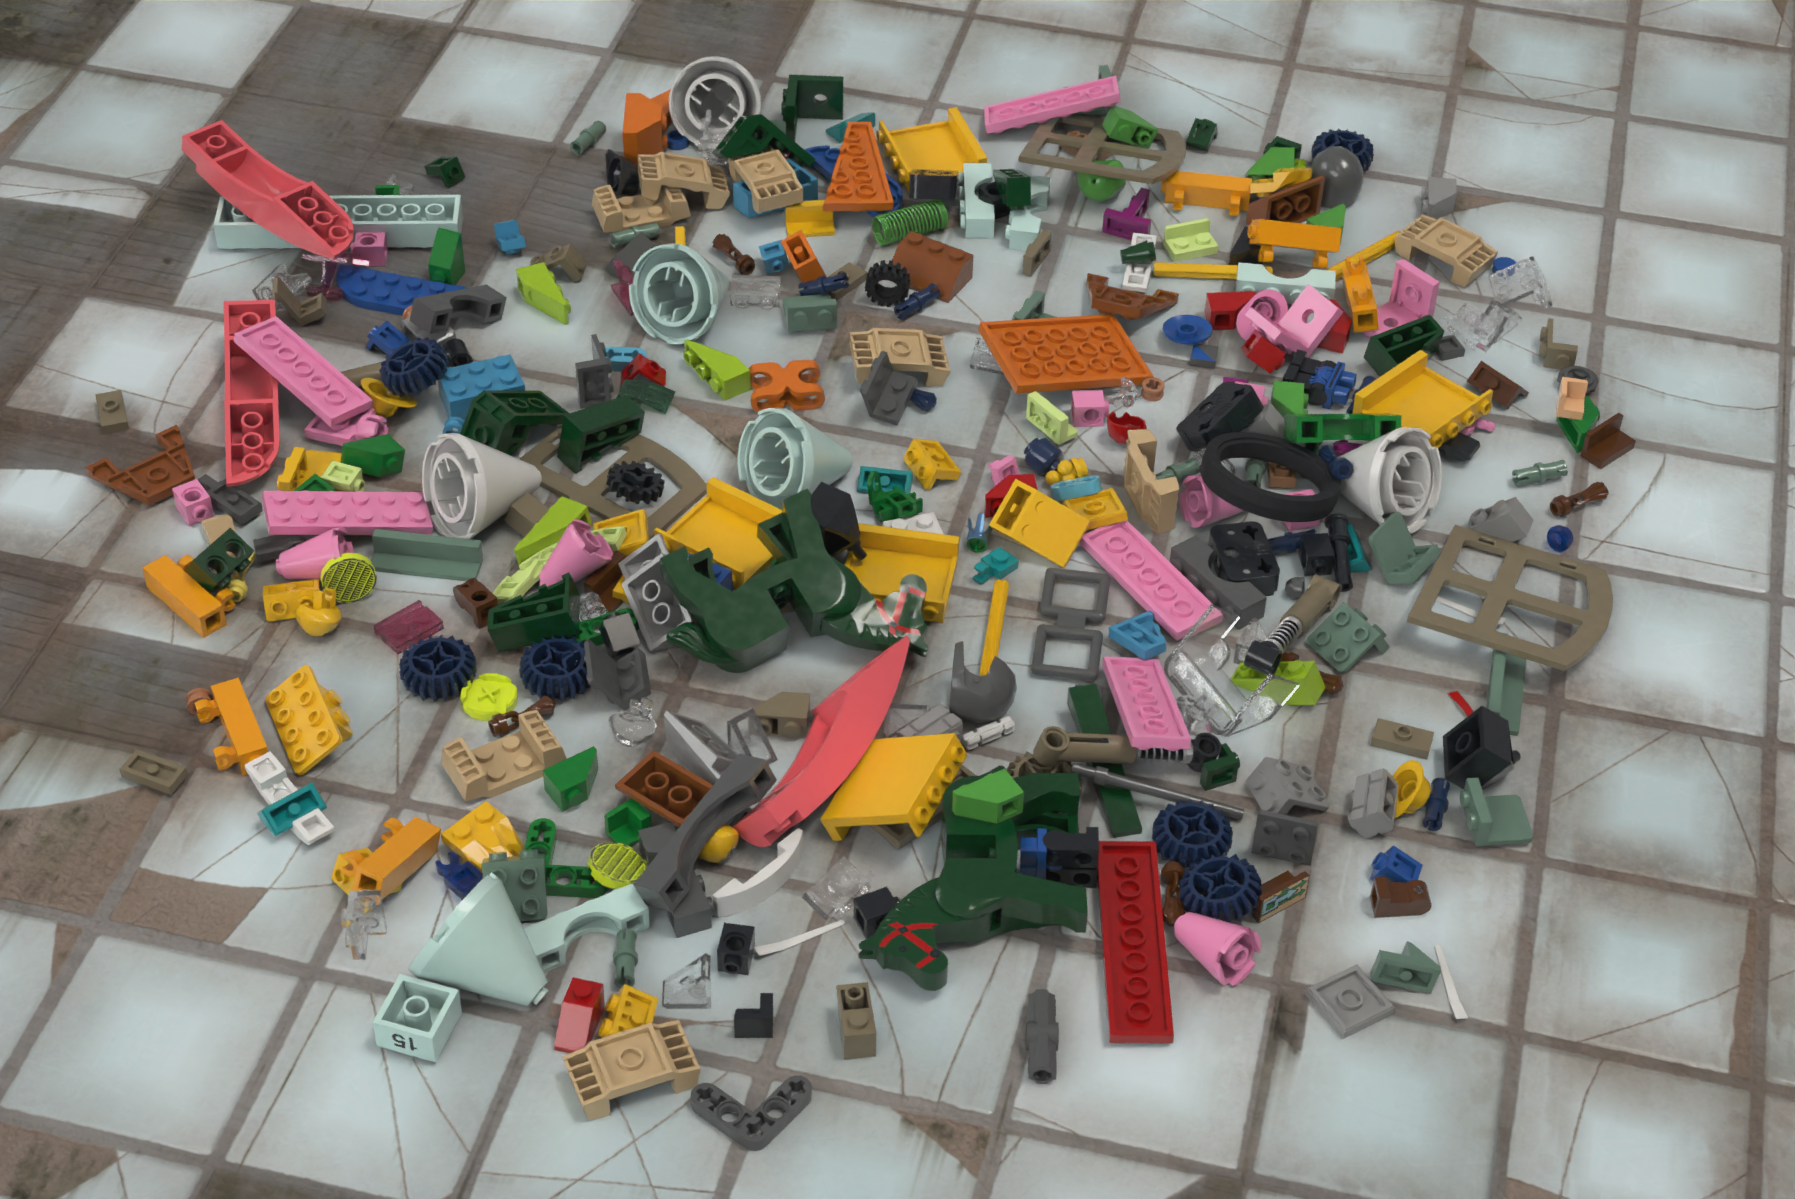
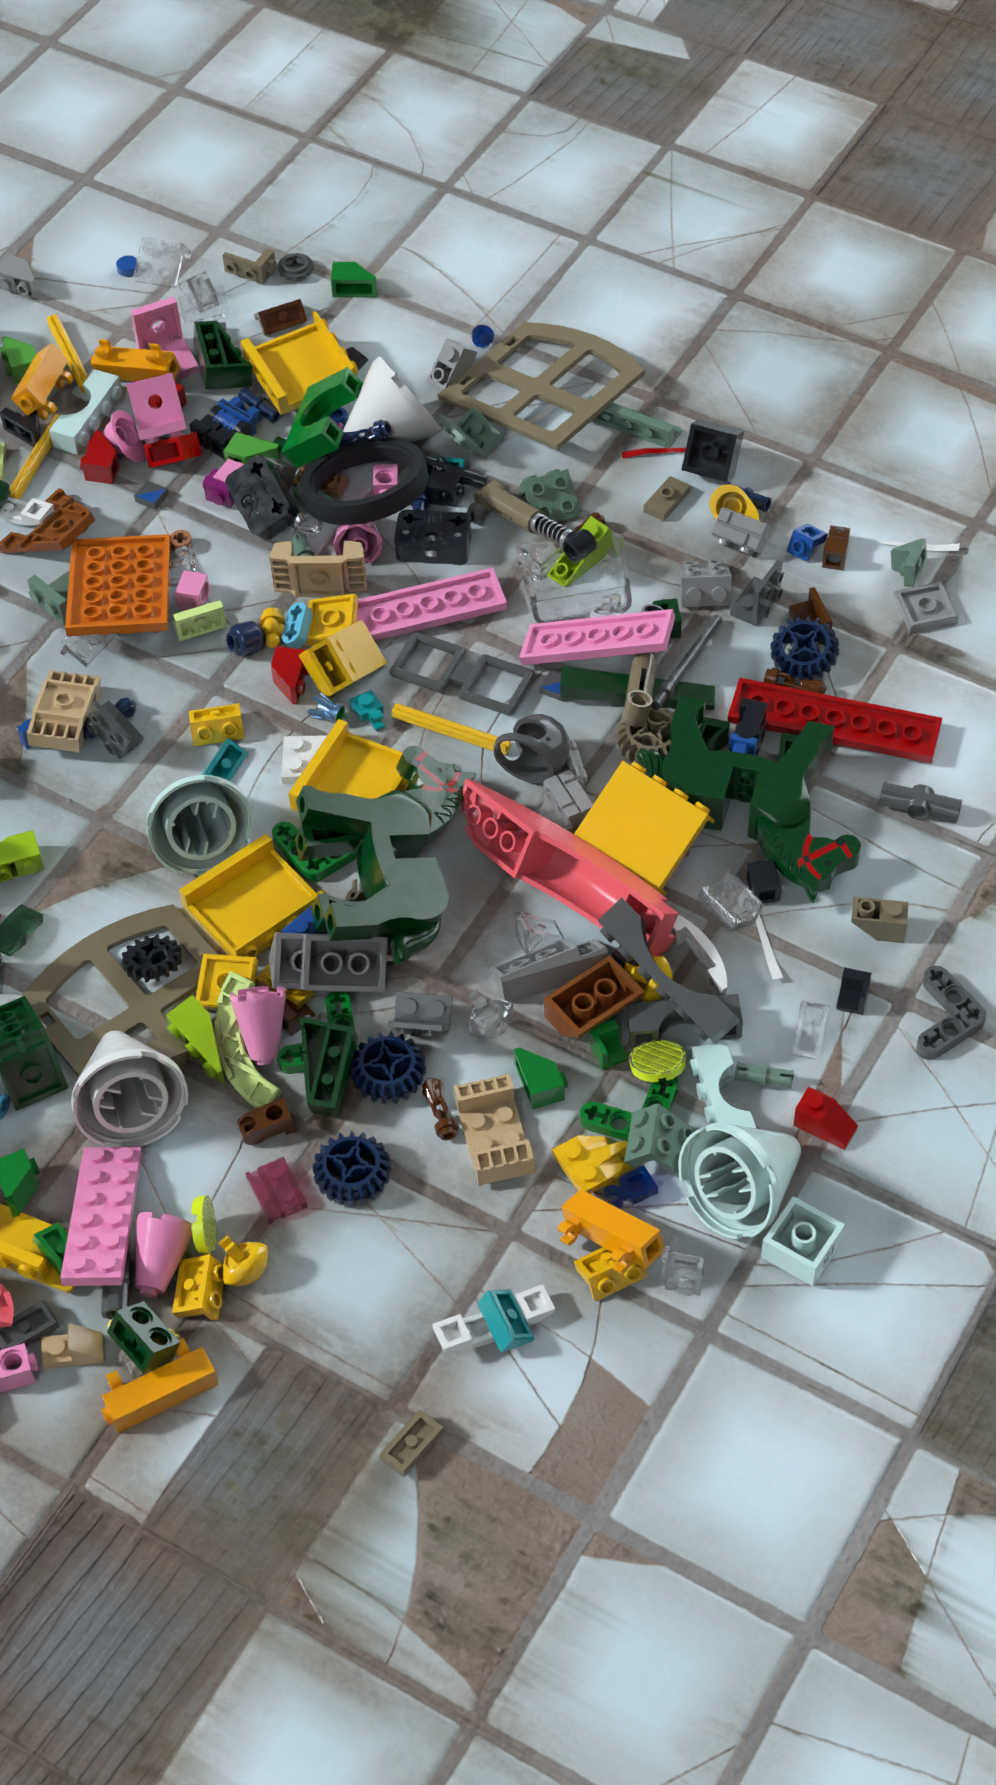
camera: 70 degrees left, 10 degrees up
nougat bush [186,688,213,716] -> none
light orange brick [194,678,268,775] -> none
yellow bracket [265,665,353,776] -> none
yellowish green bracket [321,461,365,492] -> none
sand green panel [371,529,483,581] -> none
neon yellow tile [460,673,518,721] -> none
dark green wedge [557,395,645,474] -> none
tan plate [562,1020,701,1120] -> none
yellow bracket [598,984,659,1038] -> none
brick [599,612,641,659] -> none
black brick [717,923,755,975] -> none
orange piece [748,360,825,413] -> none
dark tan slope [749,692,810,738] -> none
black piece [811,482,867,561] -> none
green piece [867,471,923,523] -> none
bright green slope [952,769,1024,824] -> none
bright pink tile [988,455,1020,486] -> none
red hair [1107,412,1147,444] -> none
dark azure wing [1108,611,1166,660] -> none
dark blue gear [1152,799,1233,869] -> none
blue dish [1163,315,1212,345] -> none
dark grey arch [1170,535,1267,630] -> none
bright pink cone [1174,912,1261,986] -> none
tan plate [1395,214,1498,287] -> none
sand green bracket [1460,778,1533,846] -> none
sand green pin [1512,460,1568,486] -> none
reddish brown piece [1550,482,1609,517] -> none
light nougat panel [1556,377,1588,420] -> none
reddish brown panel [1581,413,1636,470] -> none

